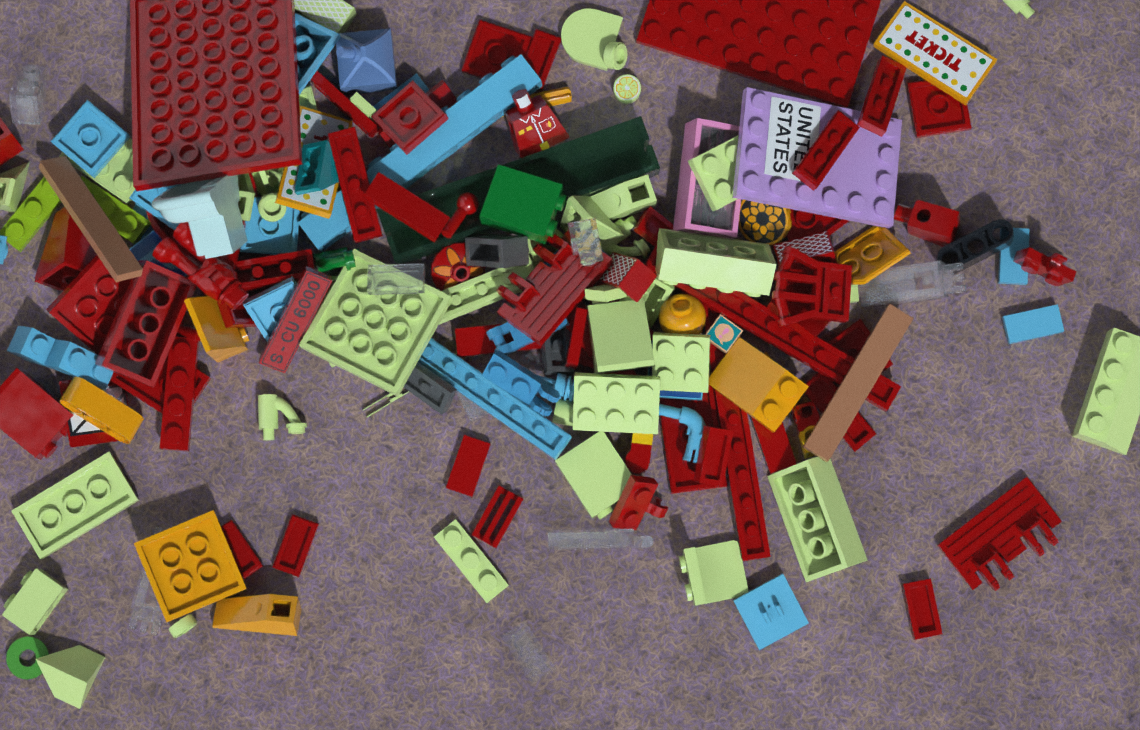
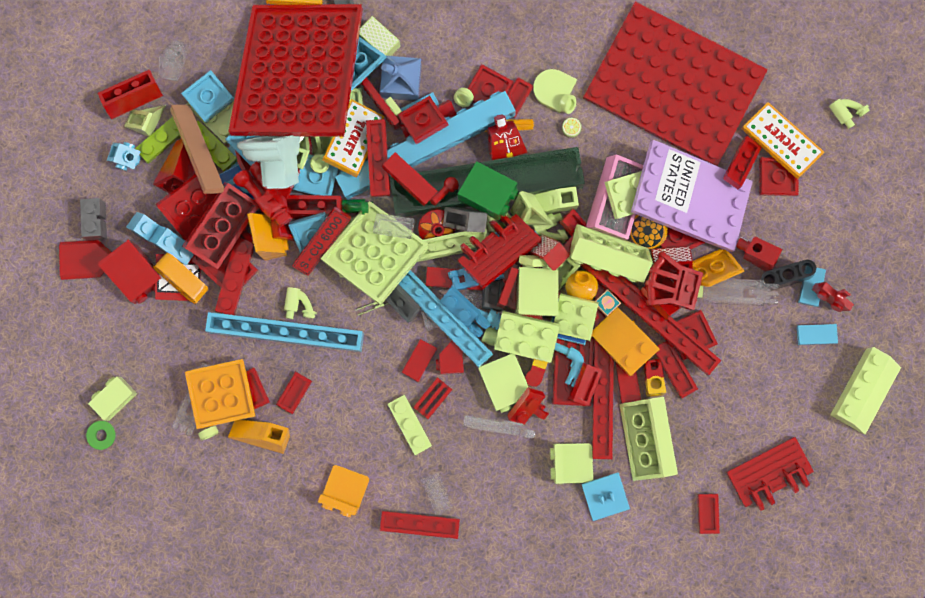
camera: 10 degrees right, 0 degrees up
yellowish green plate [12,452,139,559] -> none
yellowish green slope [36,645,105,709] -> none
teal slope [294,140,339,195] -> none
clear brick [568,218,604,266] -> none
red tile [792,110,860,191] -> none
nougat tile [803,304,914,462] -> none
none -> medium azure brick [205,312,364,352]
none -> light orange bracket [318,465,369,518]
none -> red plate [380,511,460,539]
none -> red slope [436,341,464,375]
none -> yellowish green tile [454,88,473,107]

